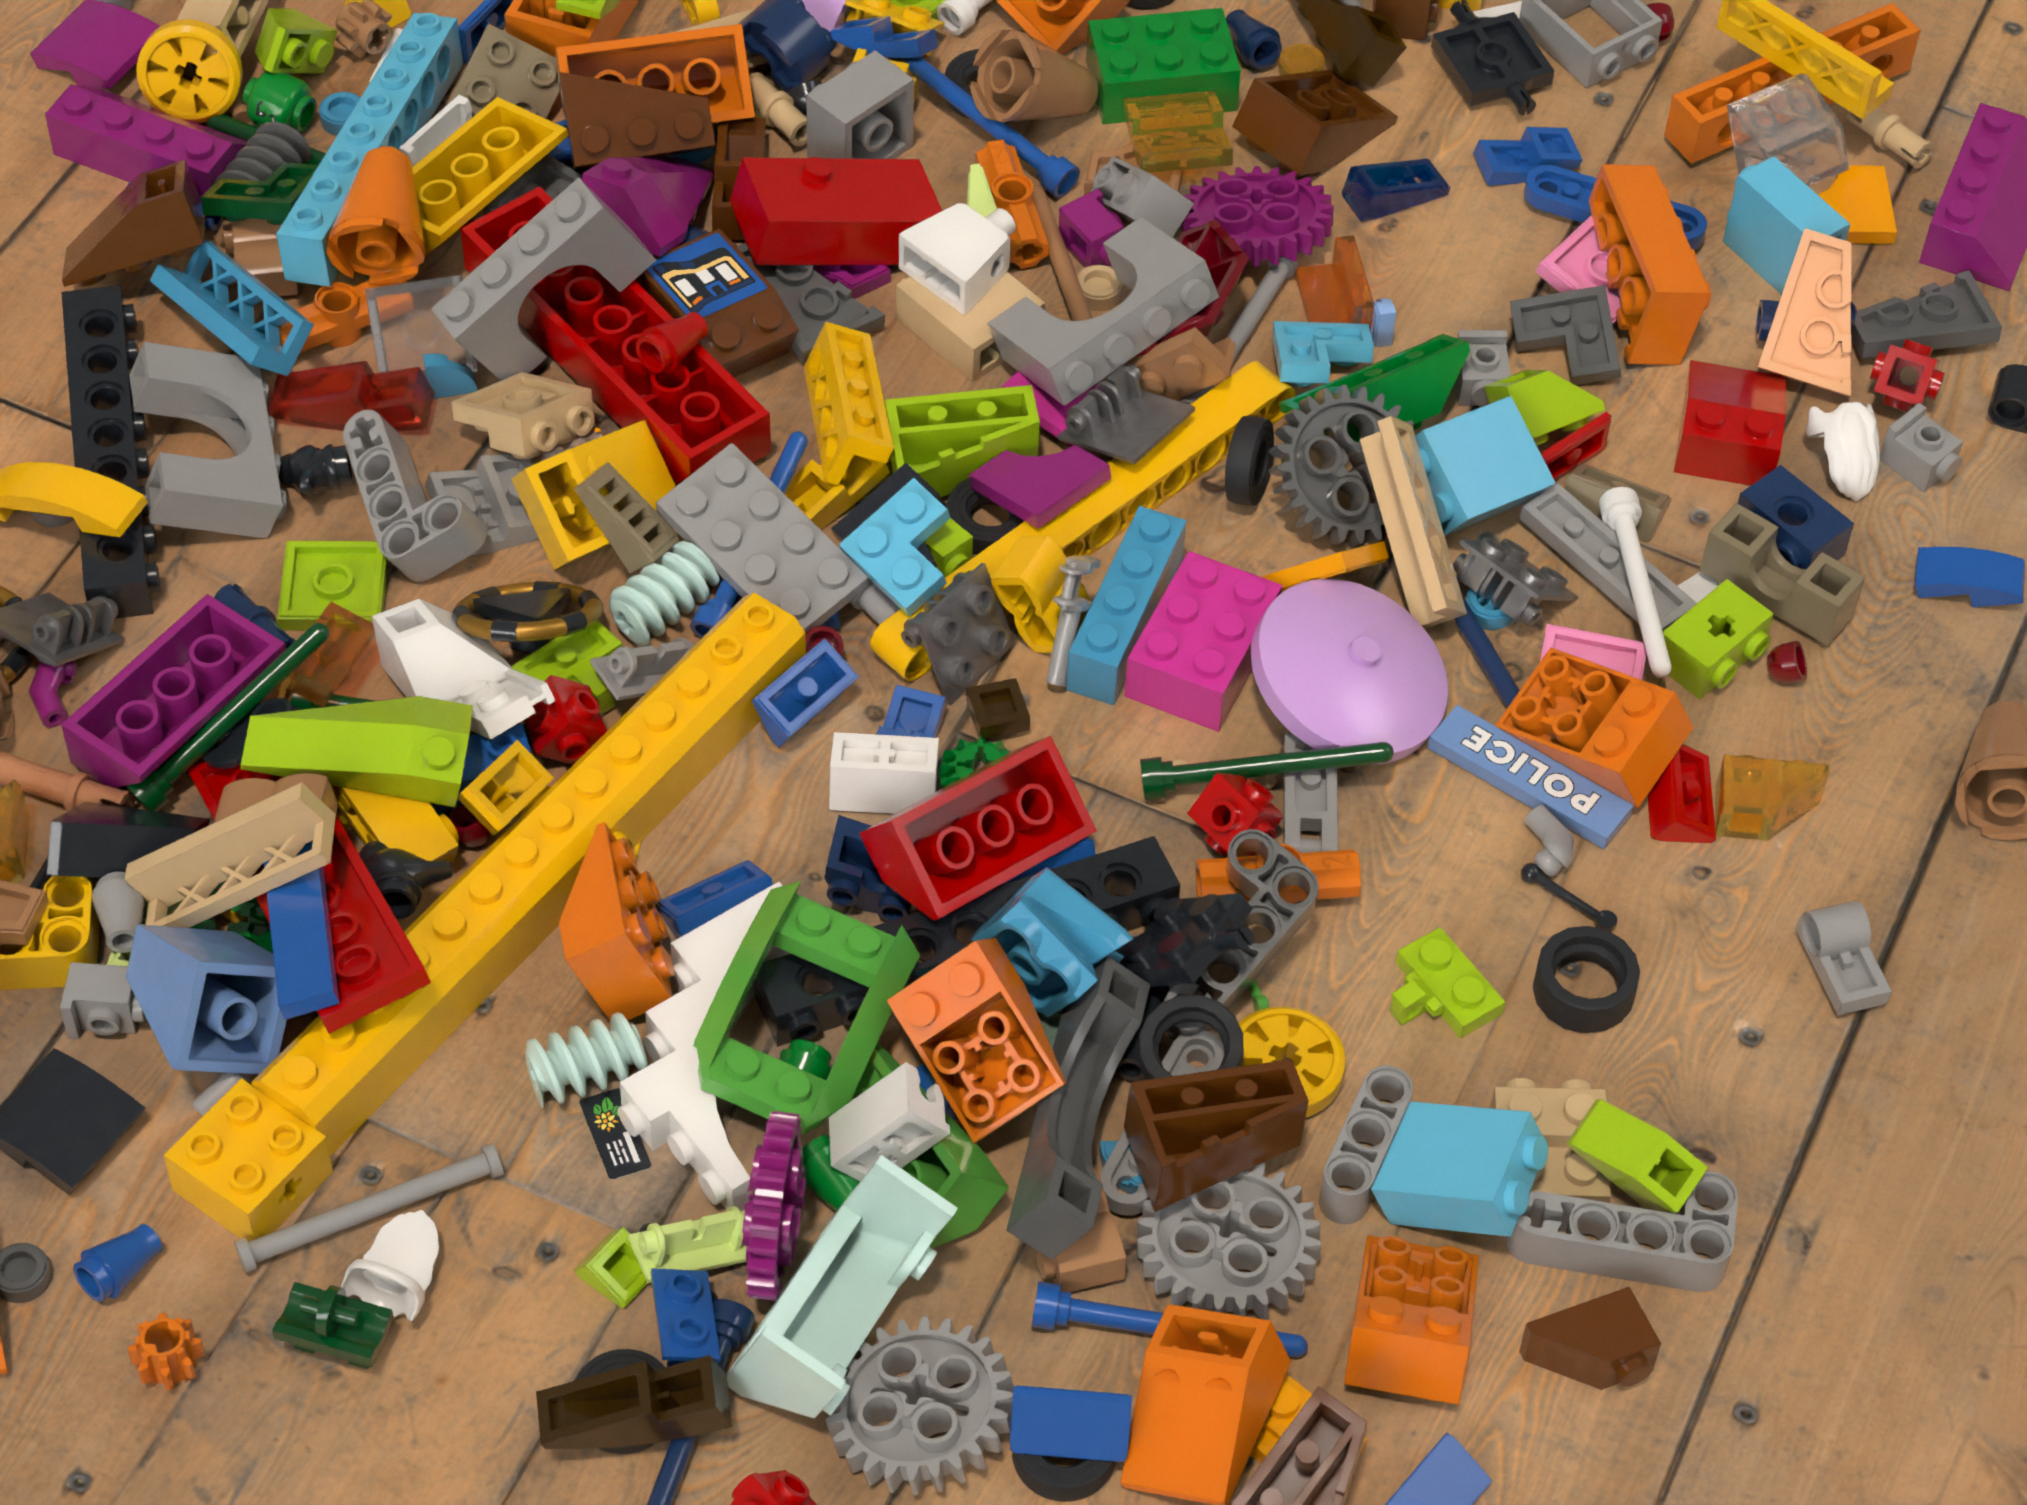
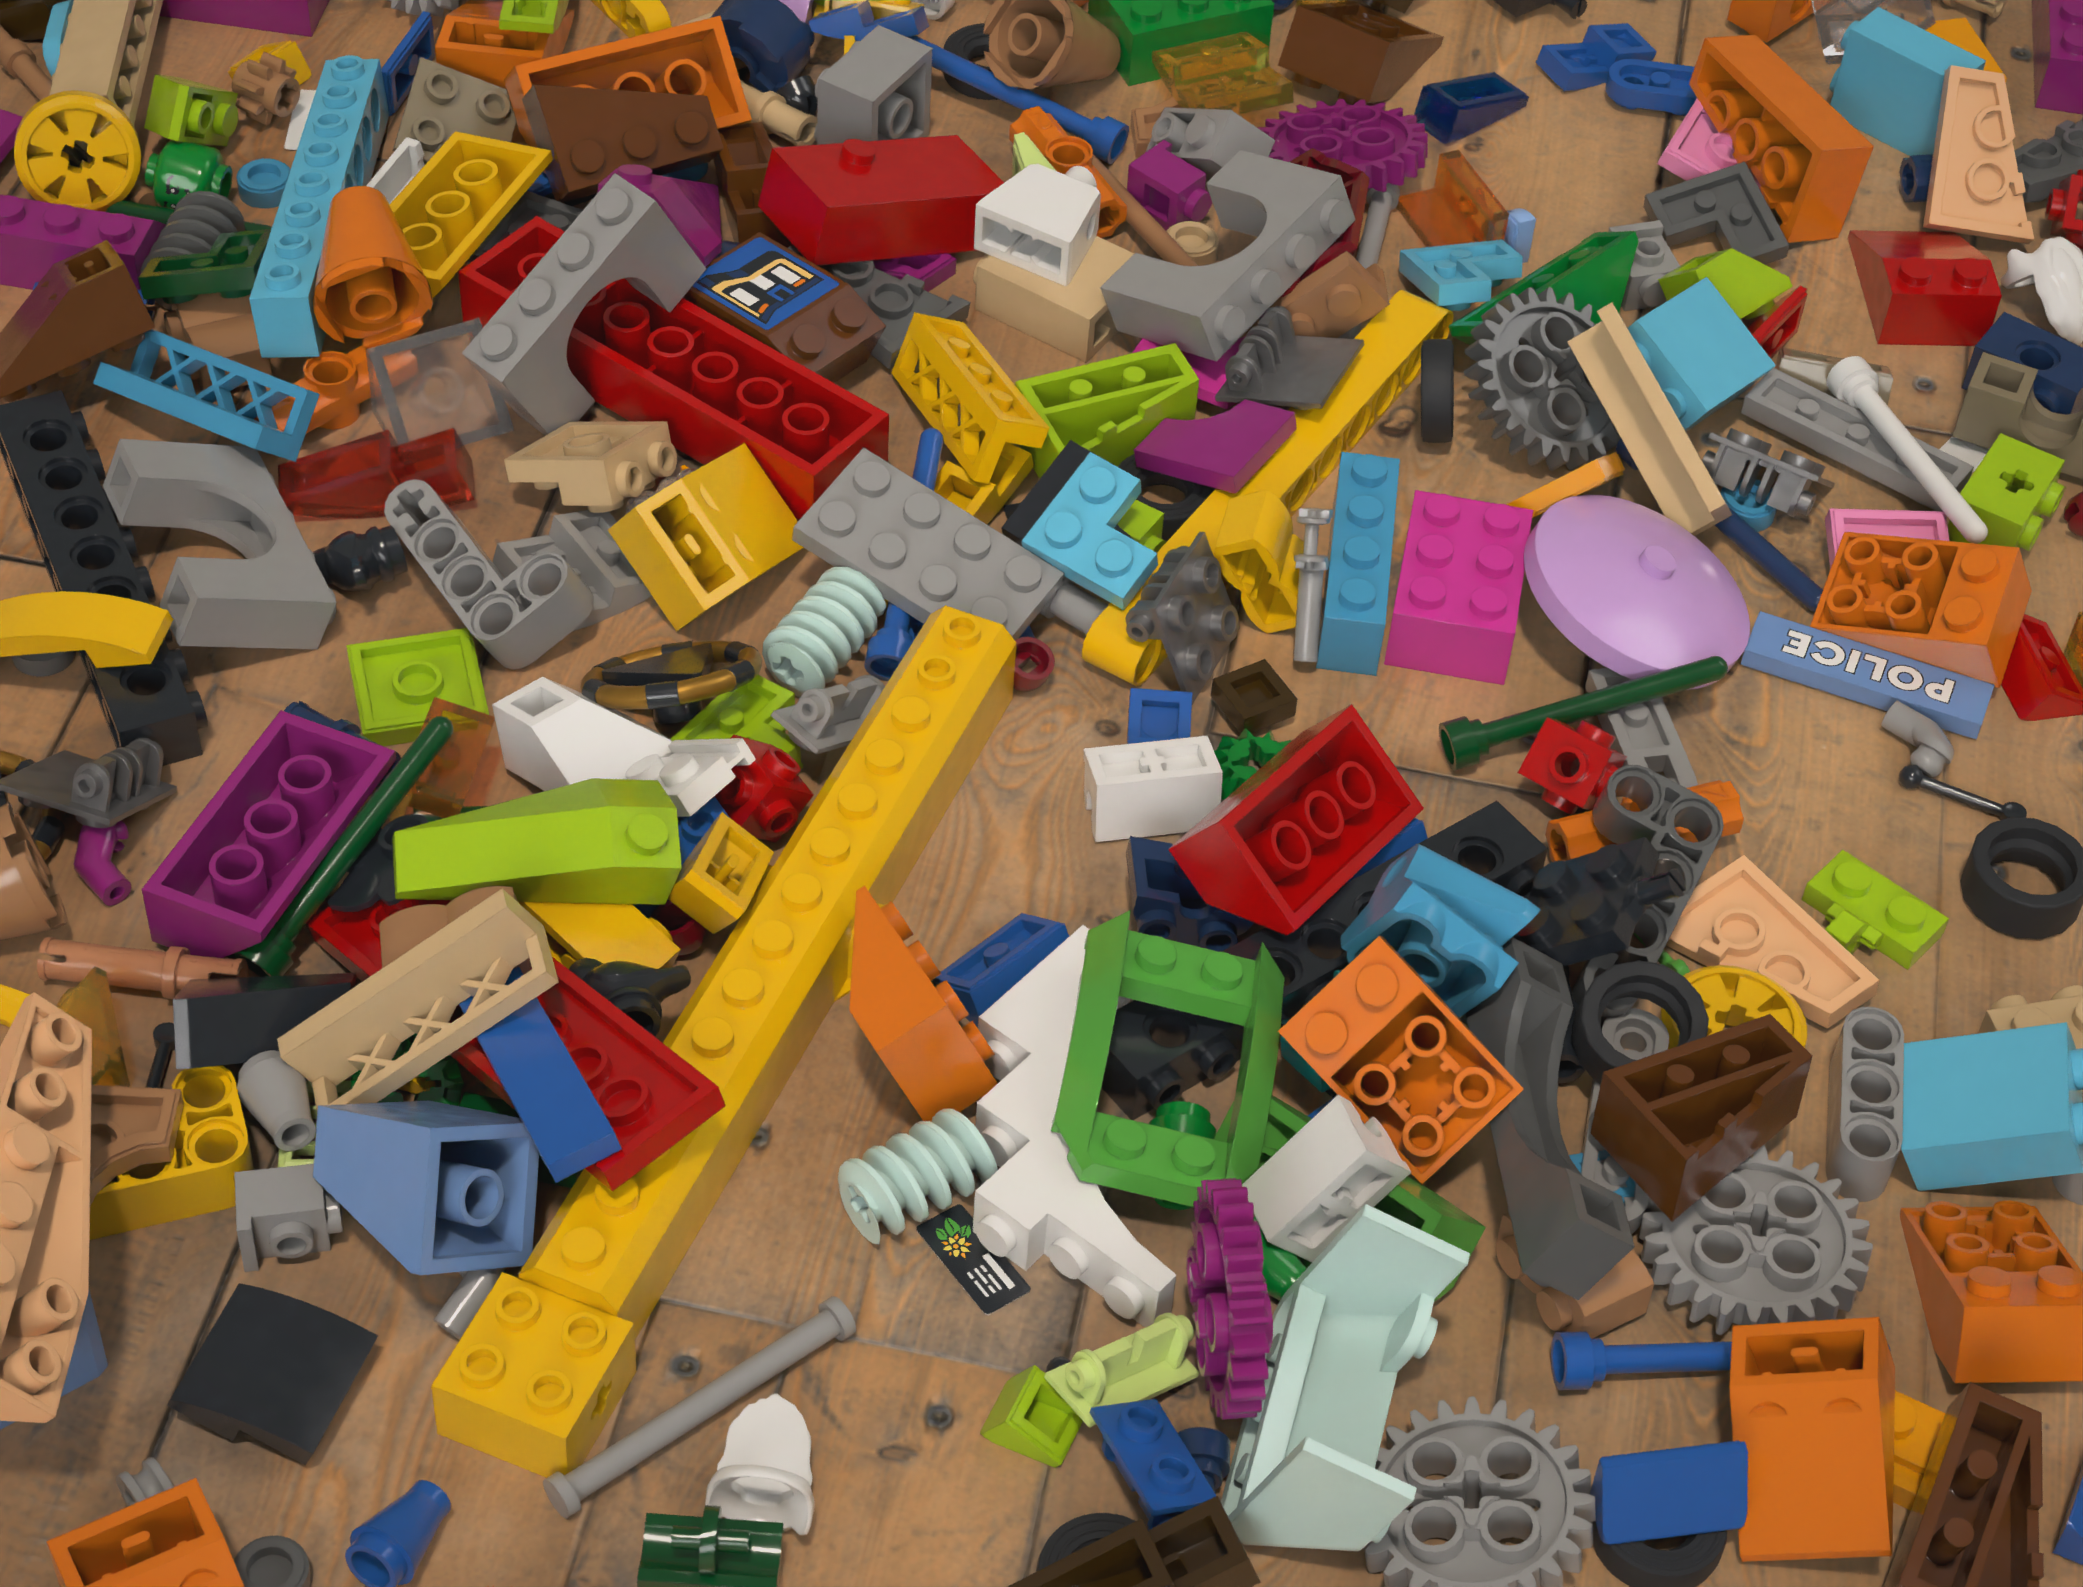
camera: 15 degrees left, 5 degrees down
dark azure tile [423,353,478,400] -> none
dark tan slope [574,462,680,573] -> none
red cone [636,312,708,373] -> none
blue slope [752,639,859,748] -> none
none -> light nougat wing [1666,855,1879,1029]

